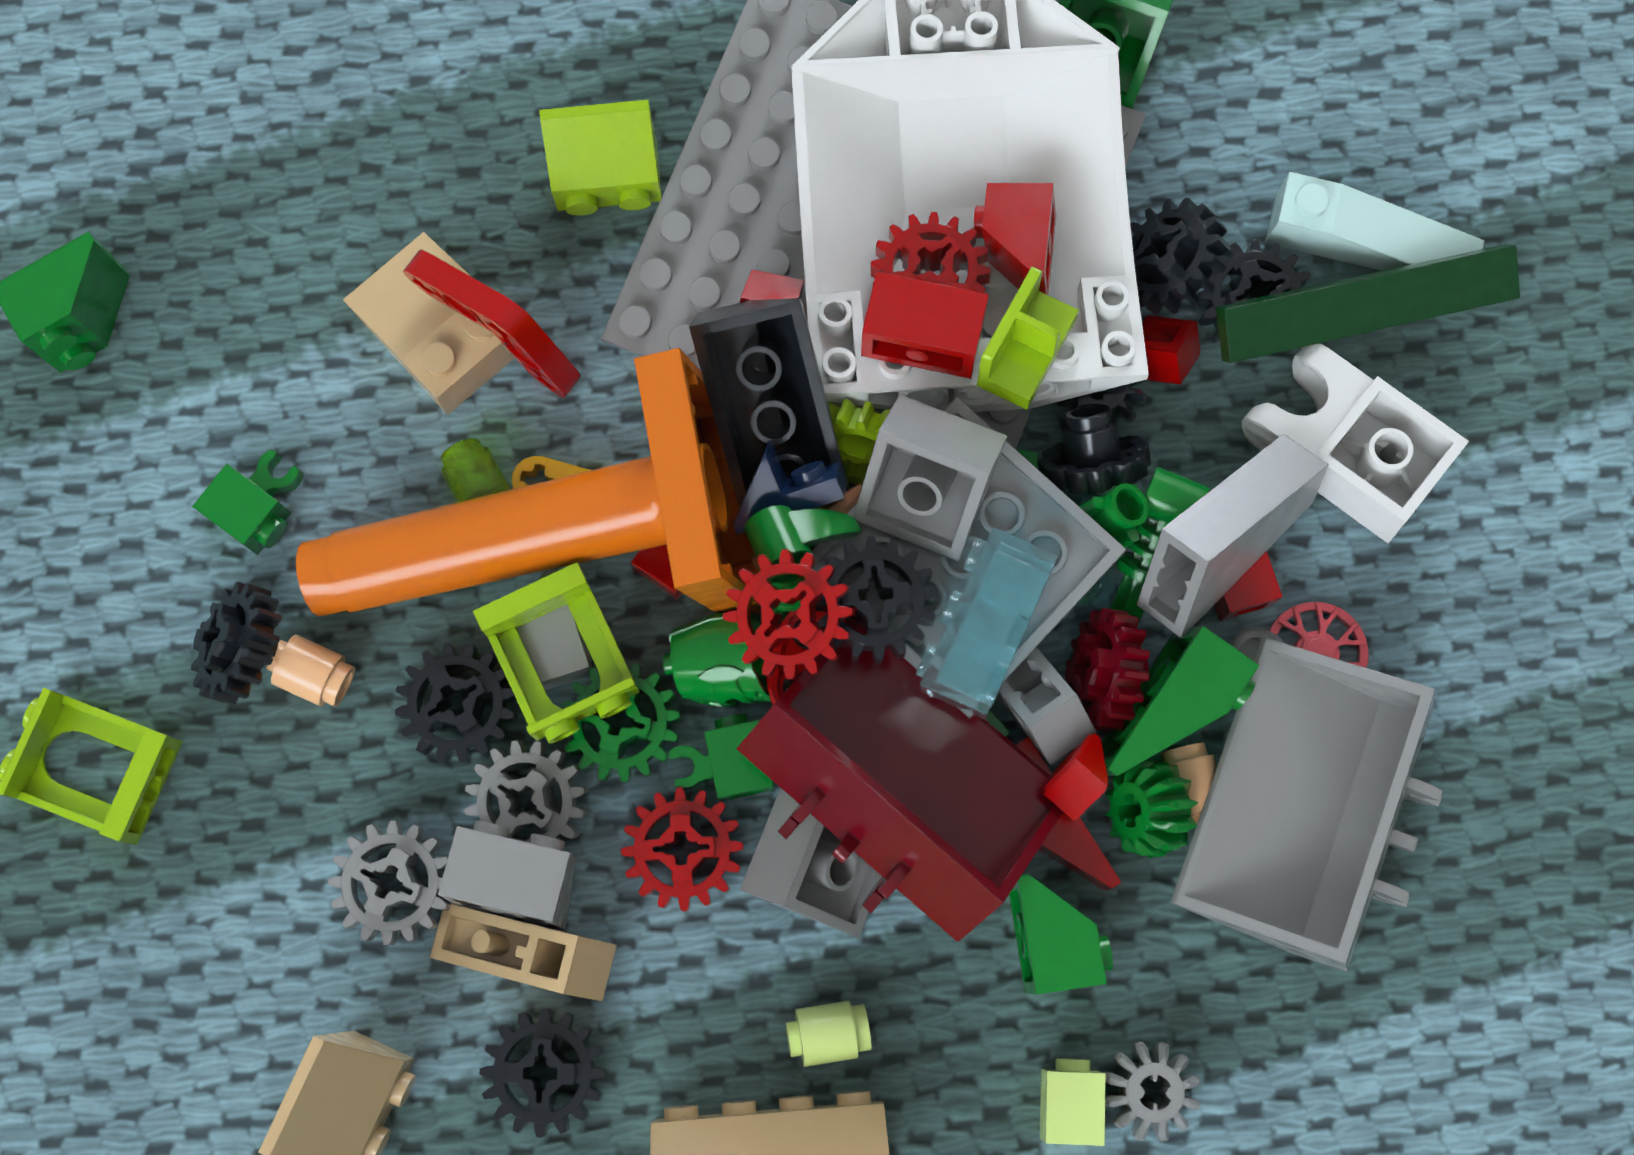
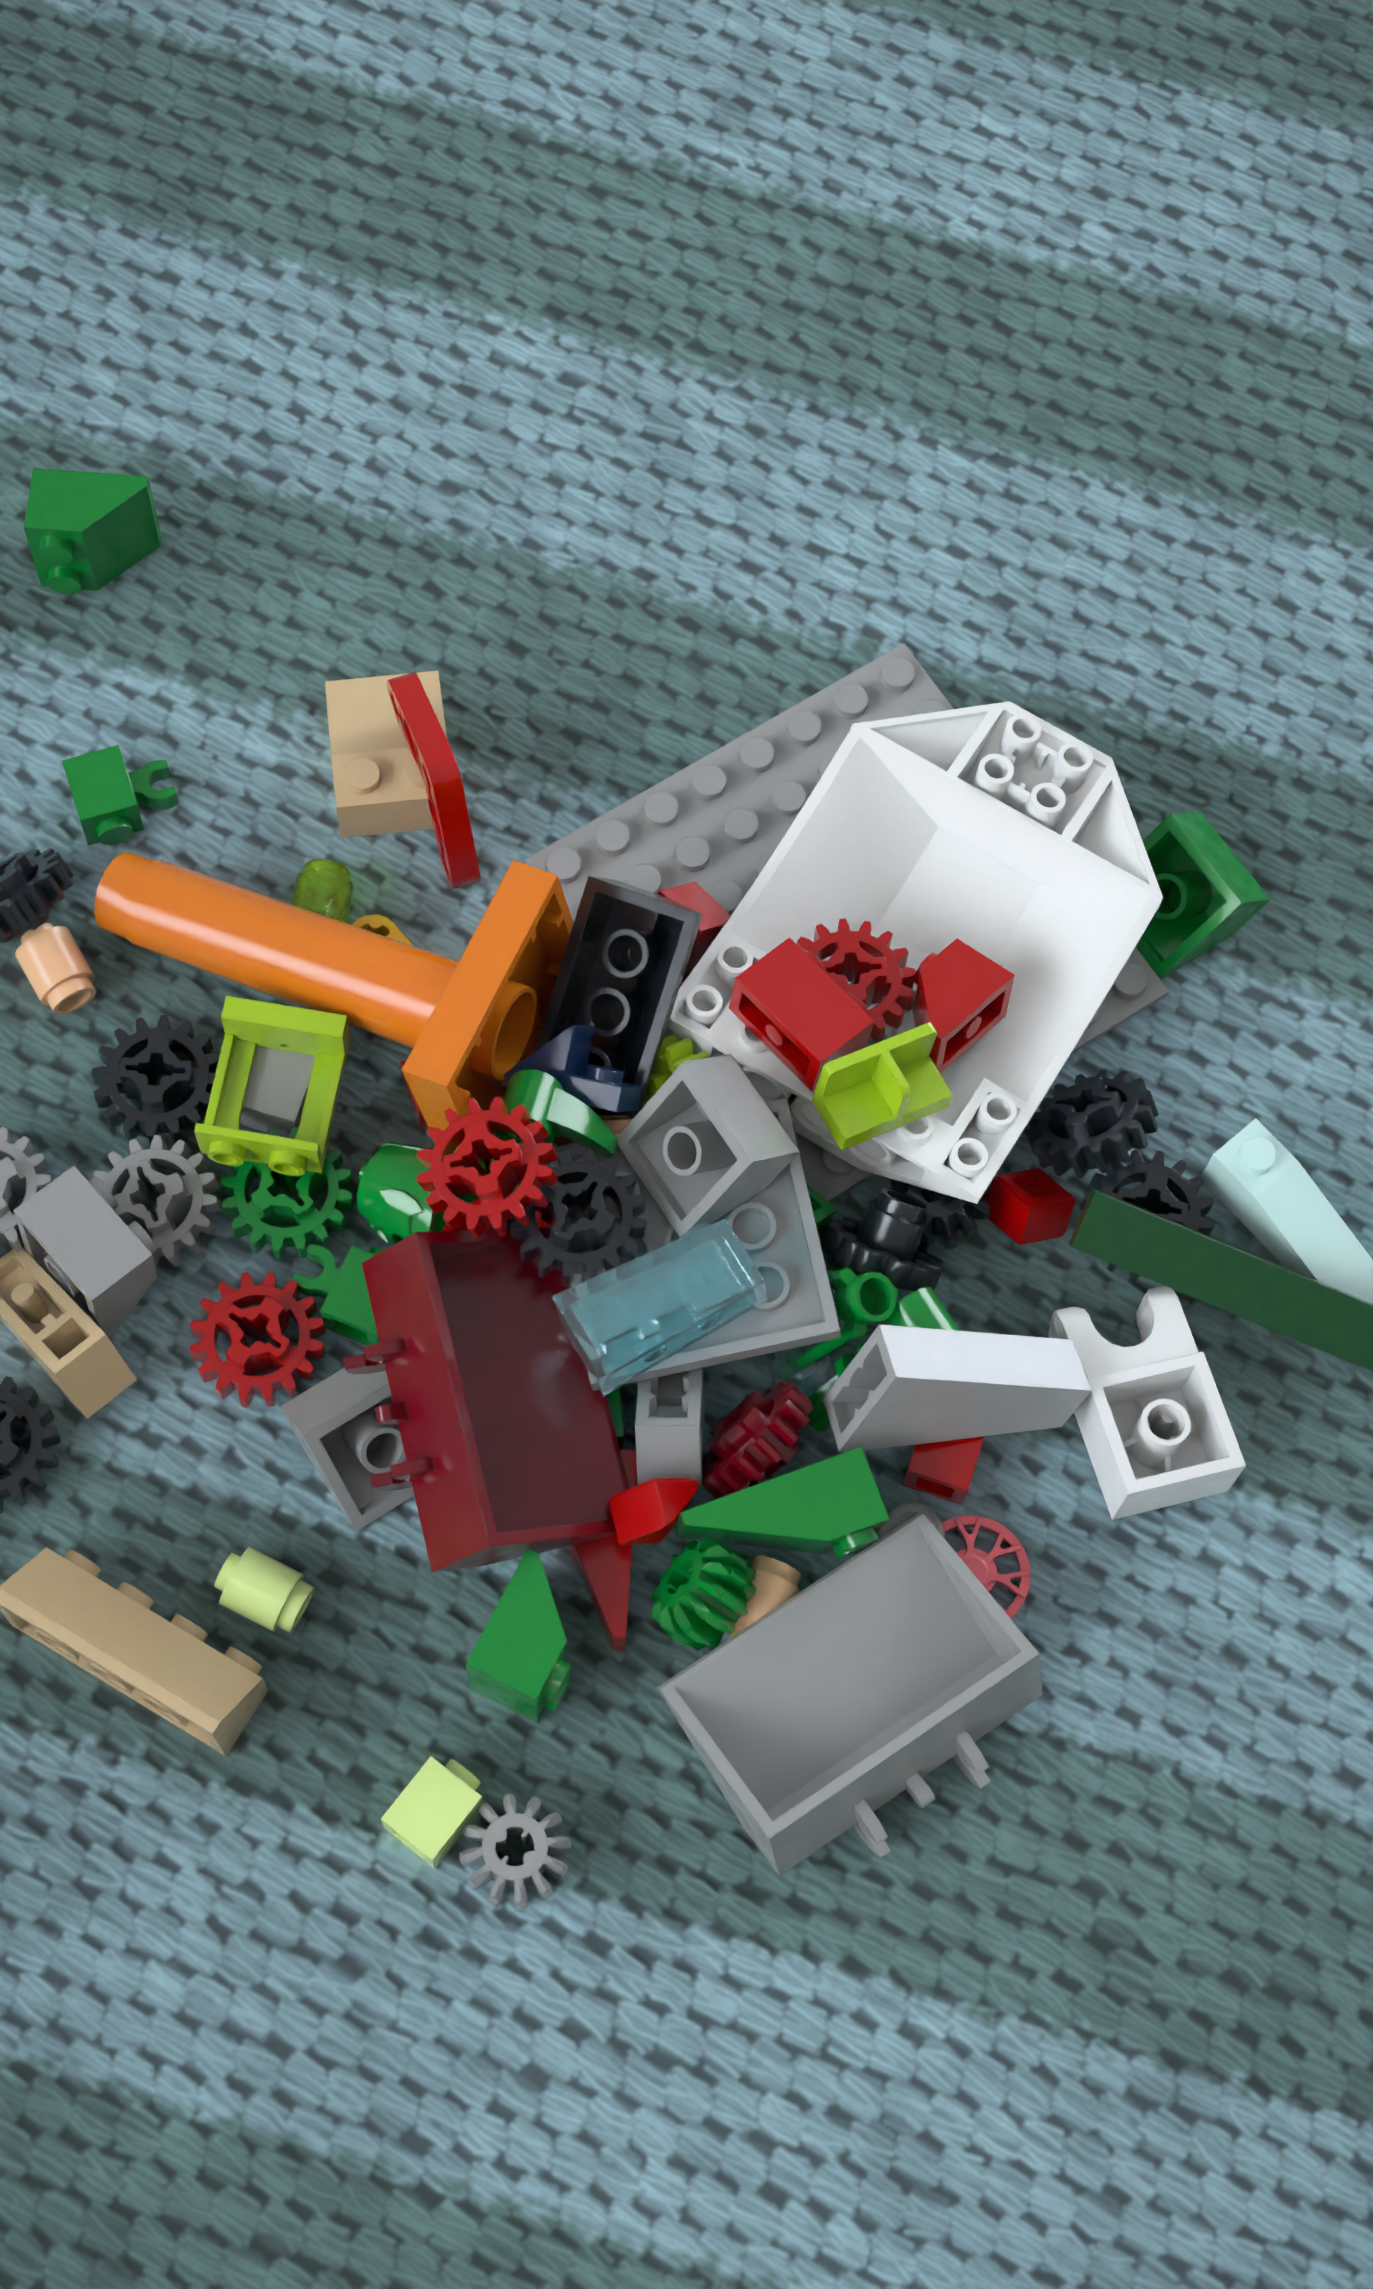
camera: 30 degrees right, 10 degrees down
lime slope [539,99,662,216] -> none

